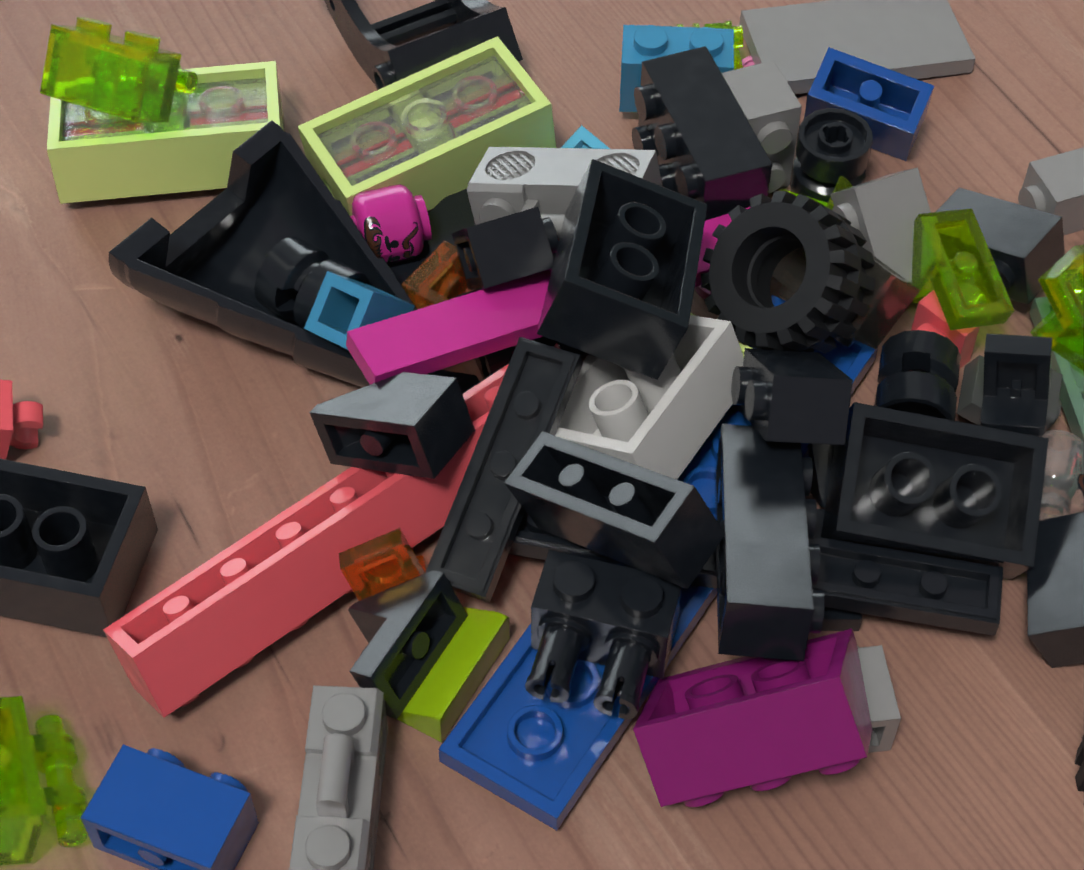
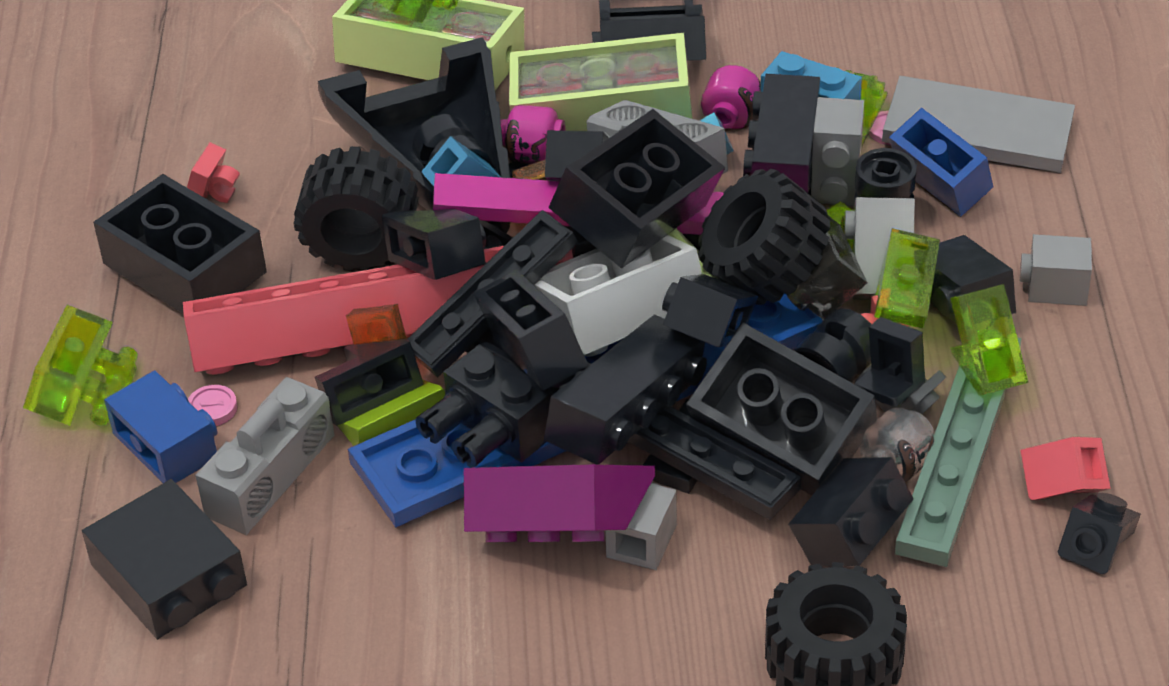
camera: 30 degrees right, 10 degrees down
none -> bright pink piece [188,385,237,426]
none -> black tyre [293,146,419,272]
none -> dark pink head [700,65,761,129]

